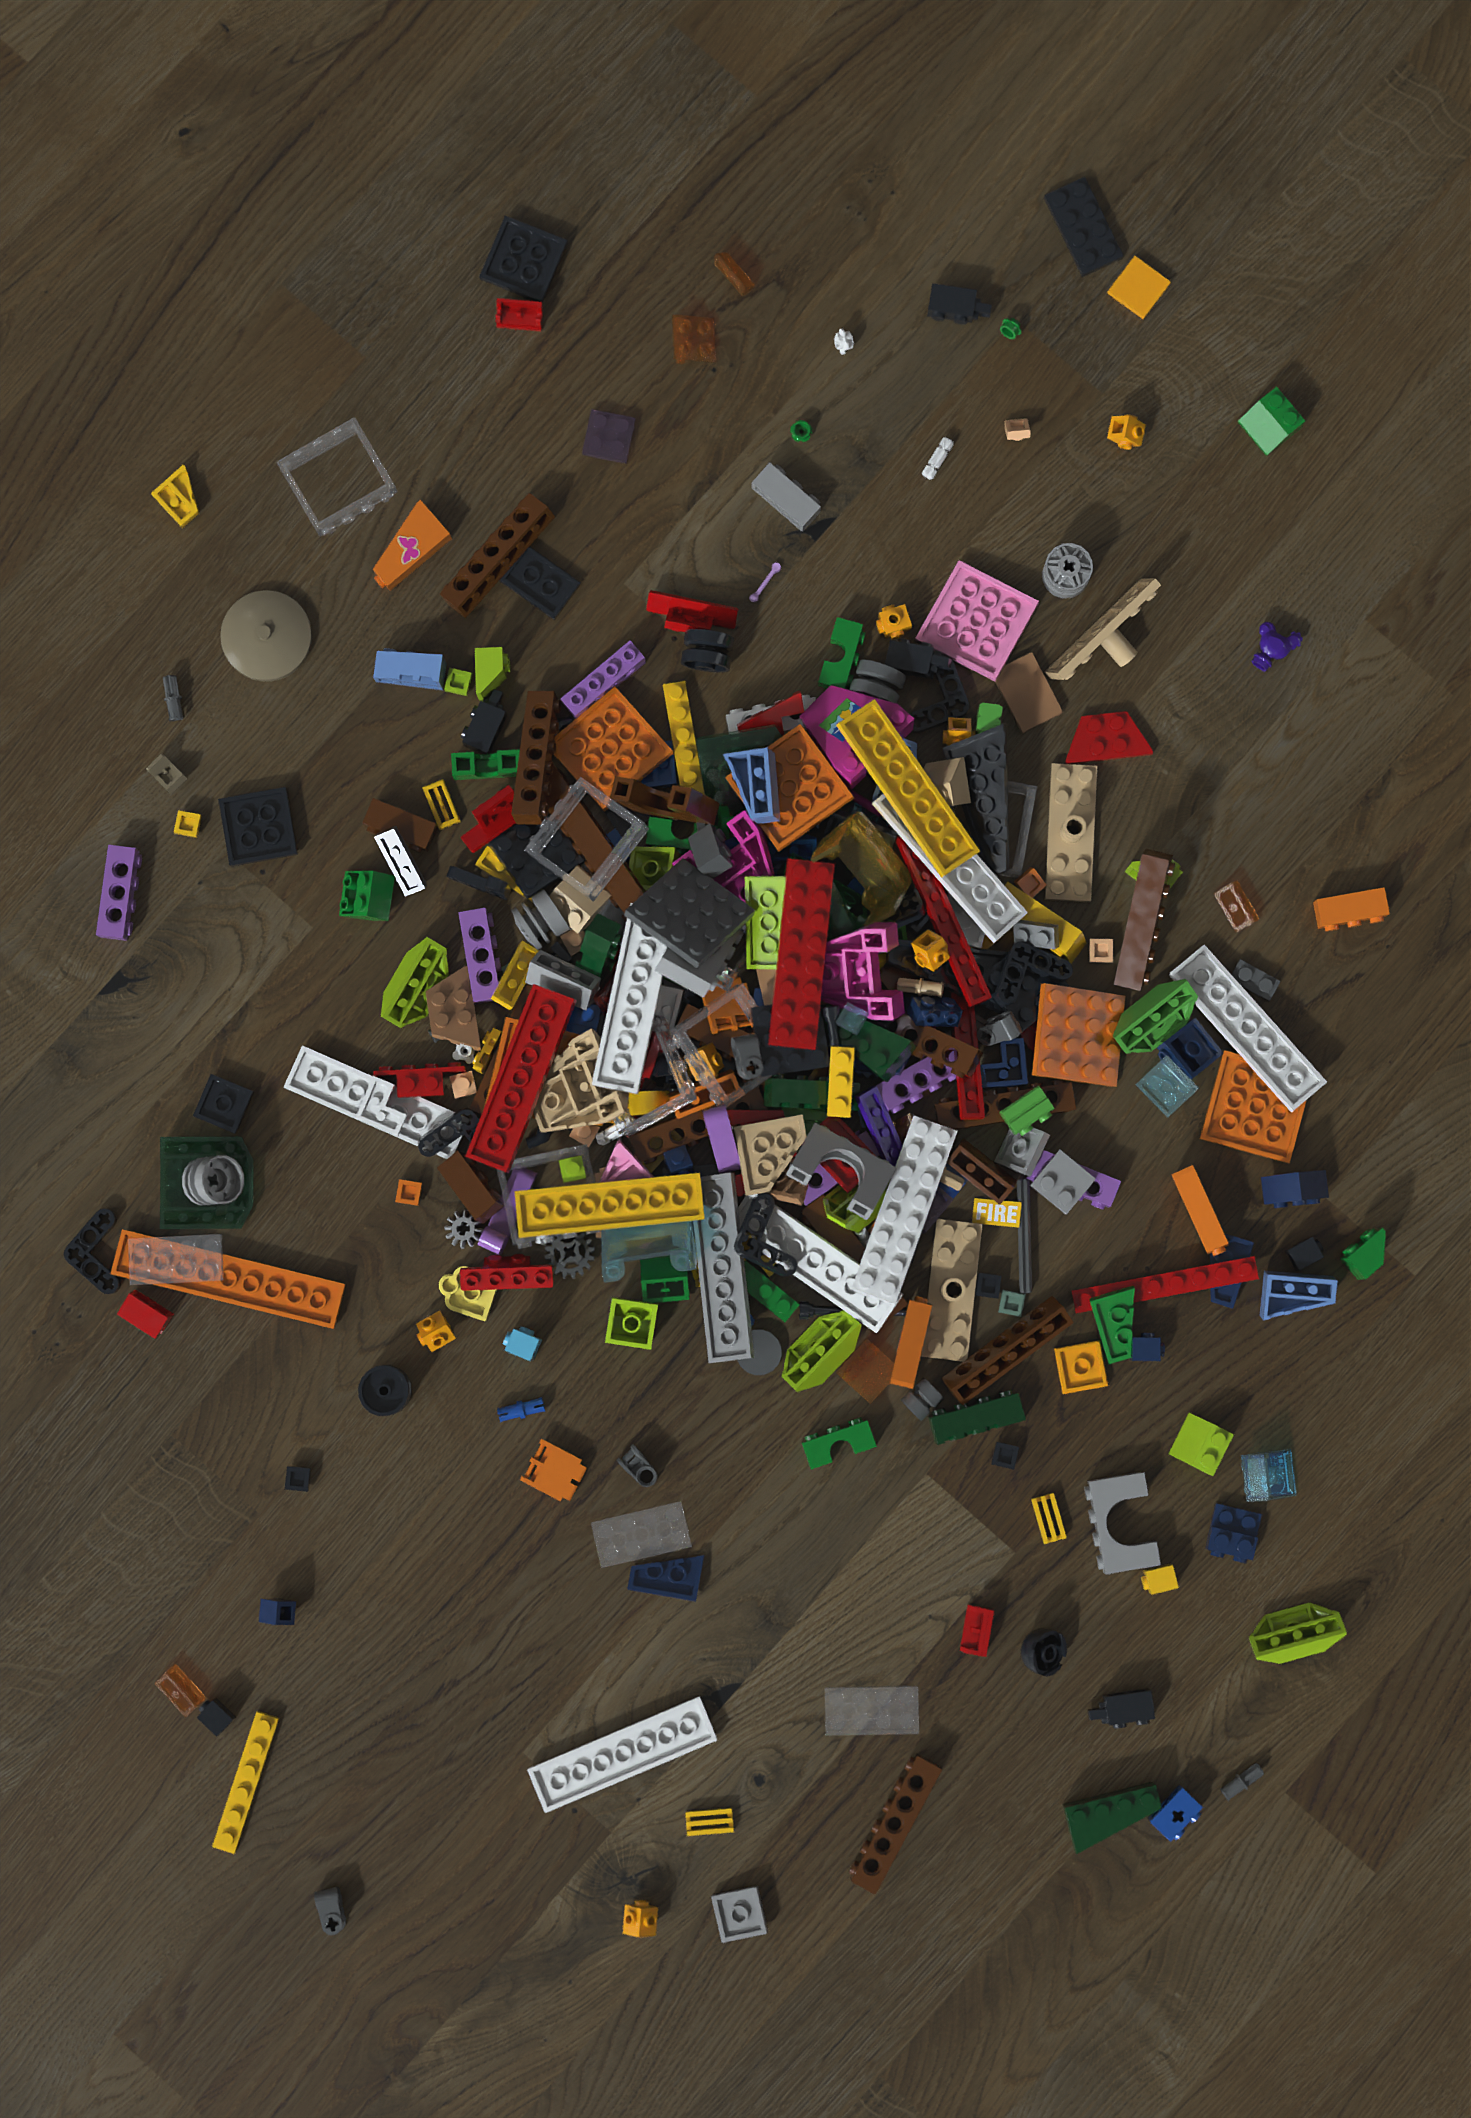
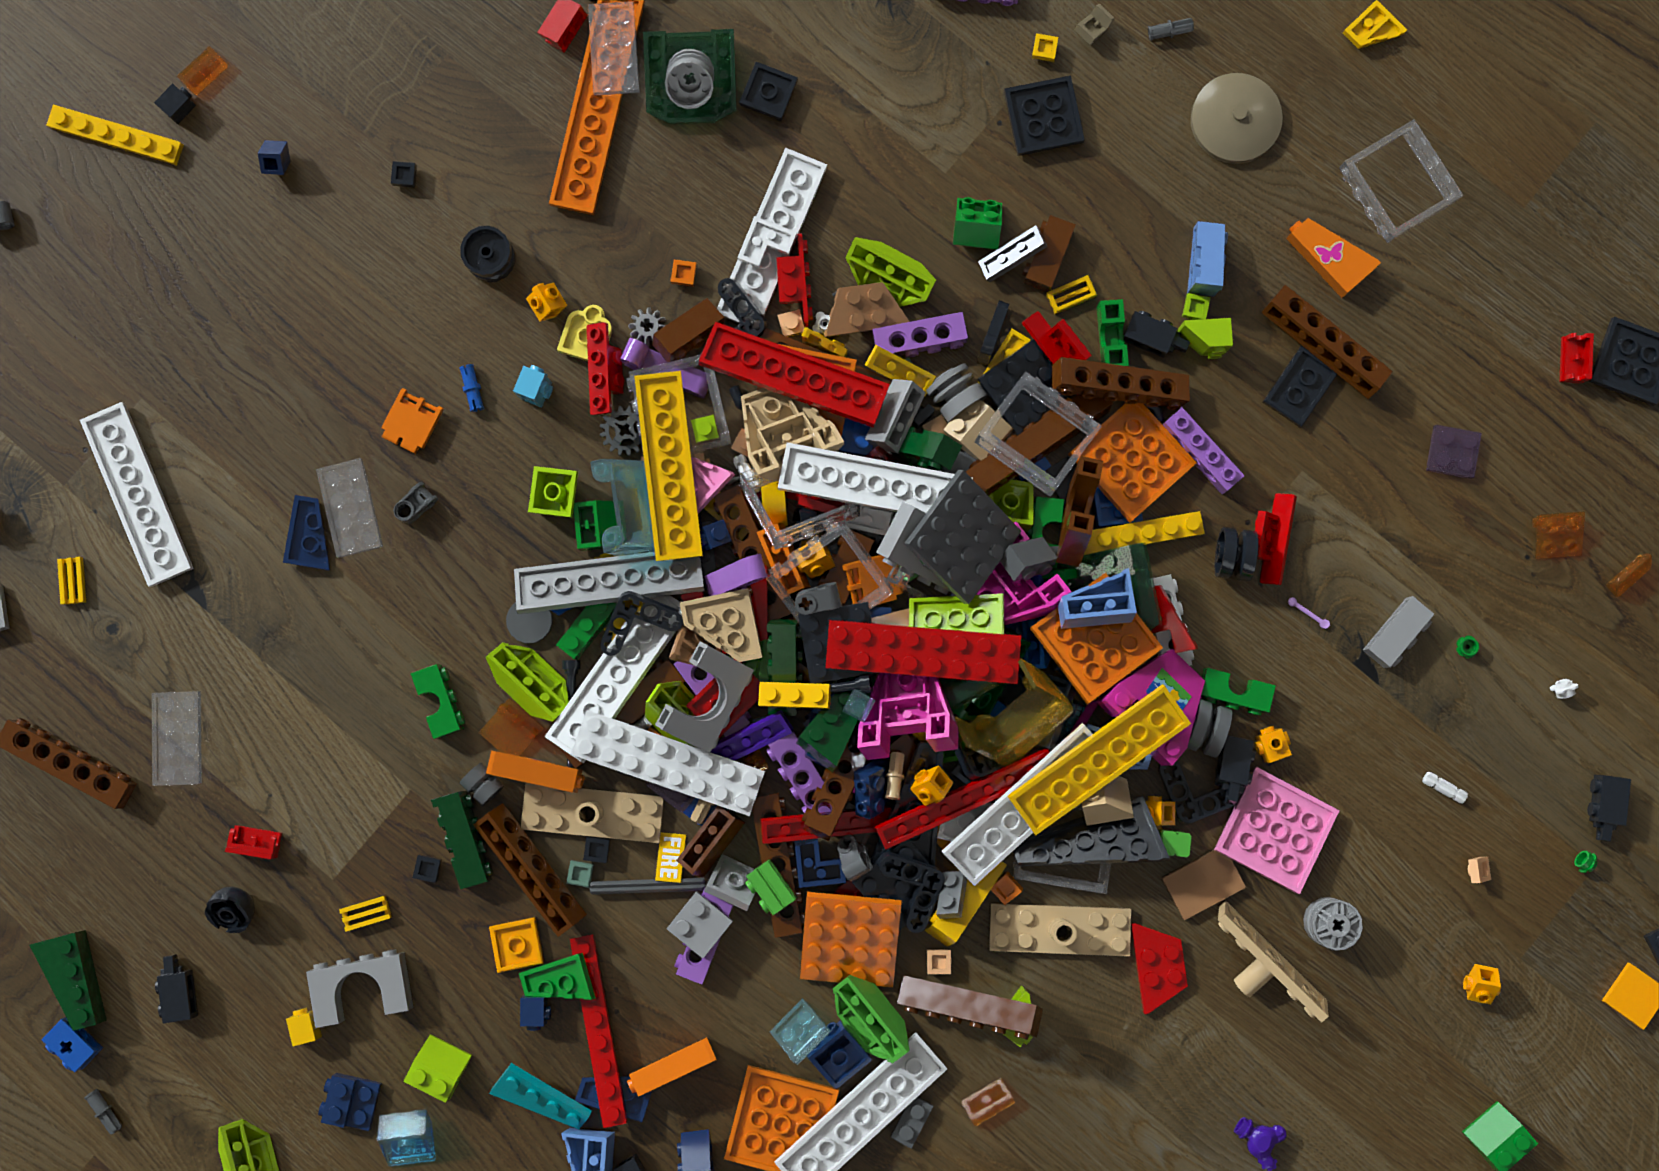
camera: 90 degrees right, 0 degrees up
none -> teal wing [489,1063,592,1129]

